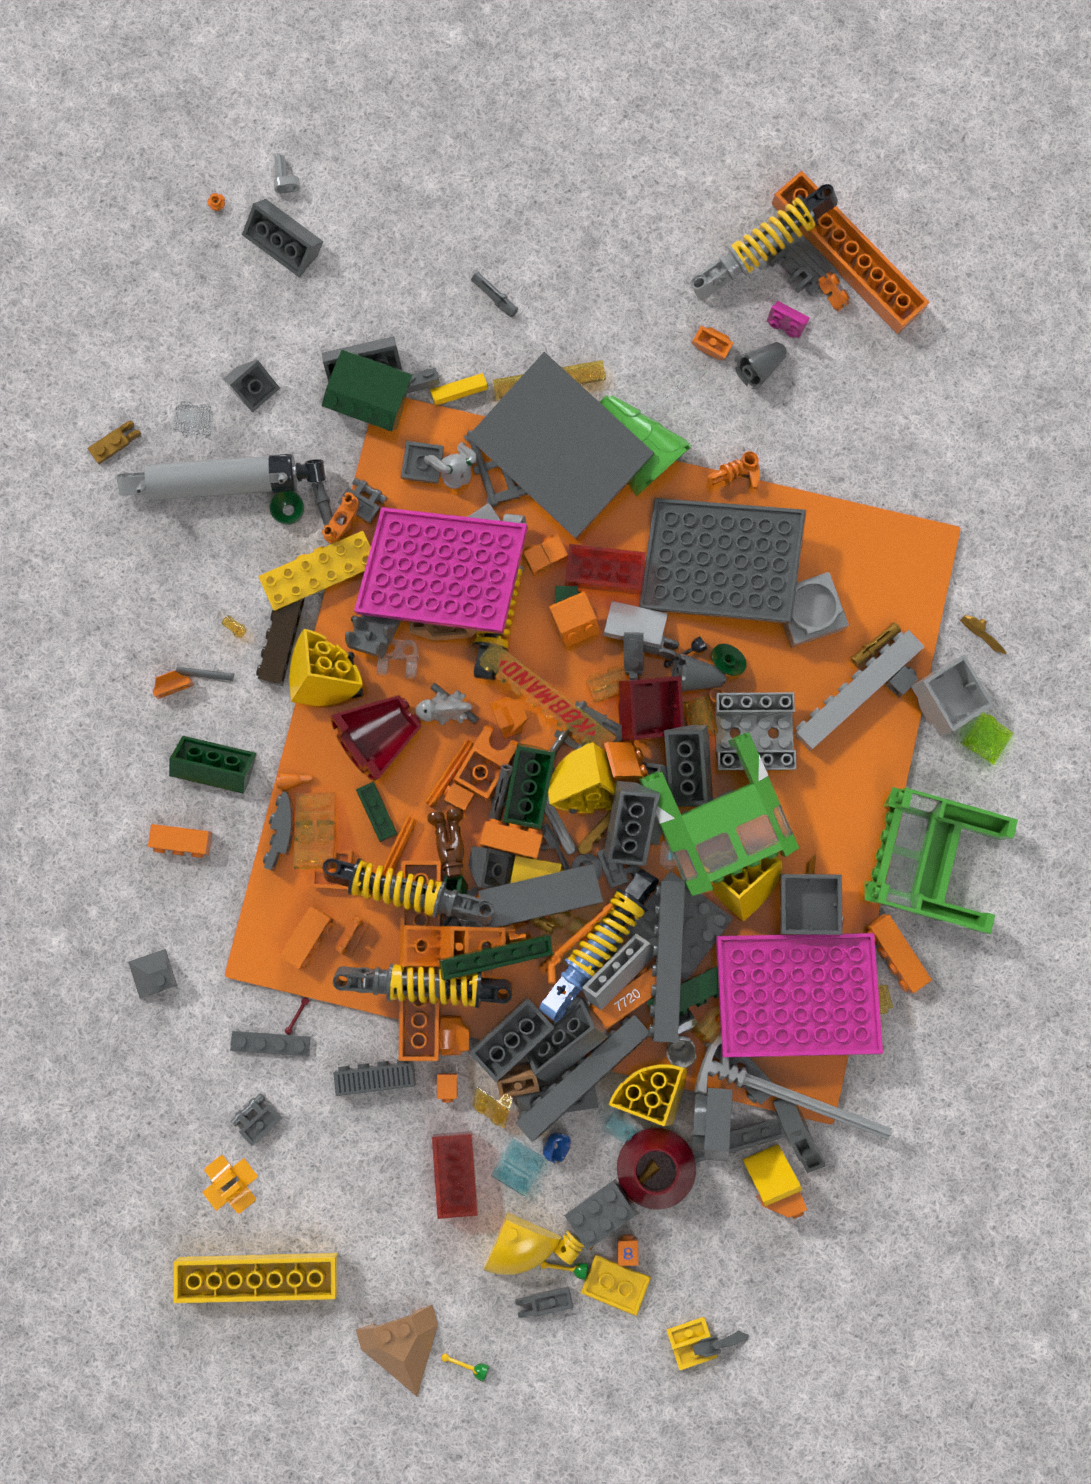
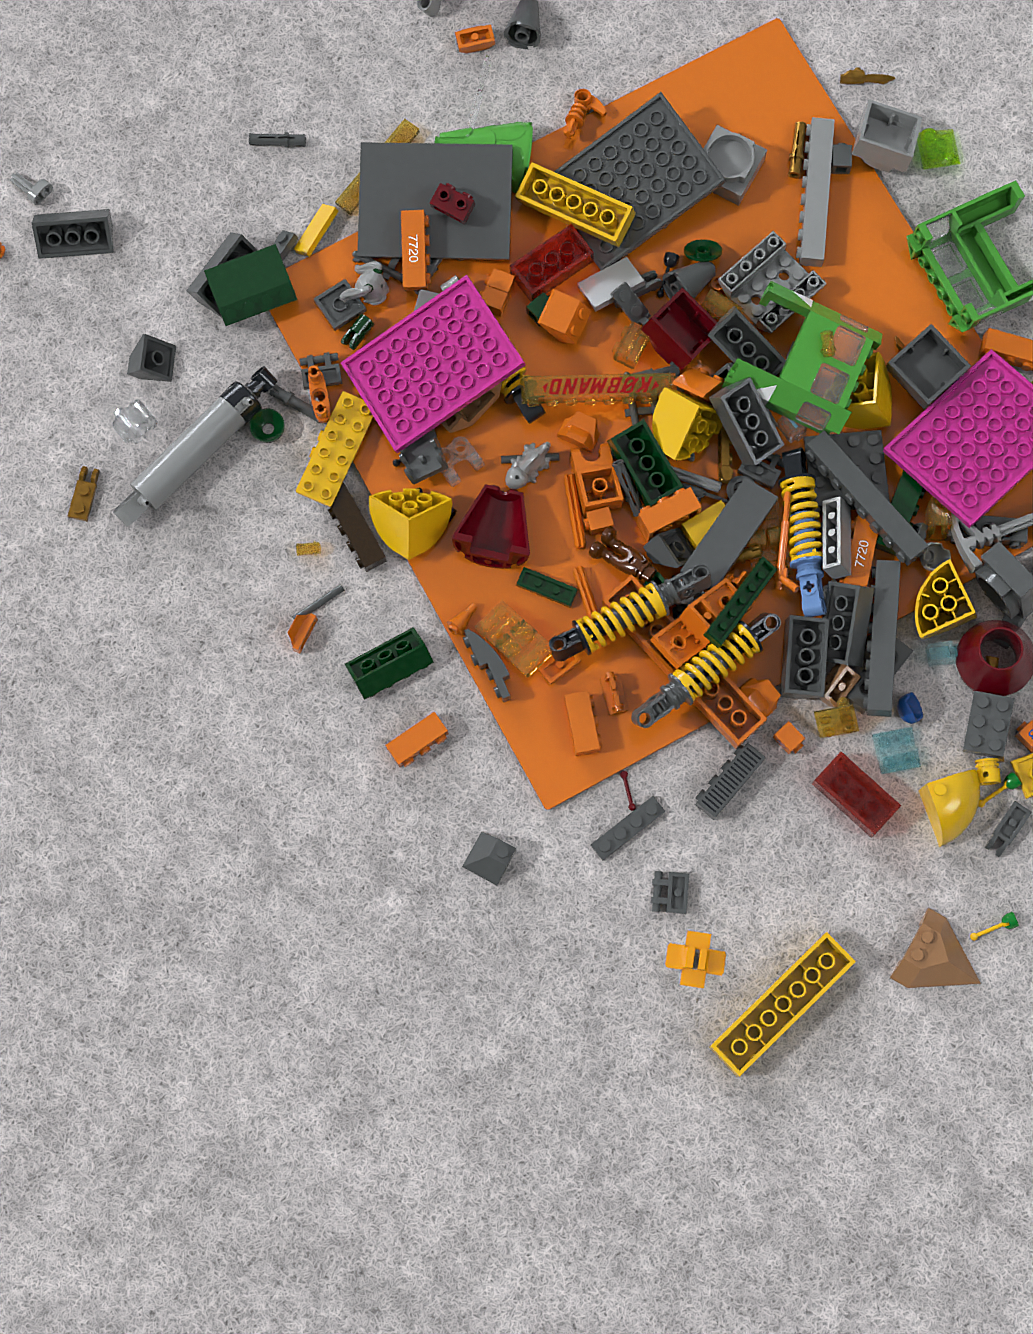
camera: 40 degrees left, 5 degrees down
none -> dark green hinge [341,314,375,350]
none -> orange brick [401,210,431,291]
none -> dark red brick [430,183,475,225]
none -> yellow brick [515,162,636,247]
none -> clear yellow pin [820,330,837,357]

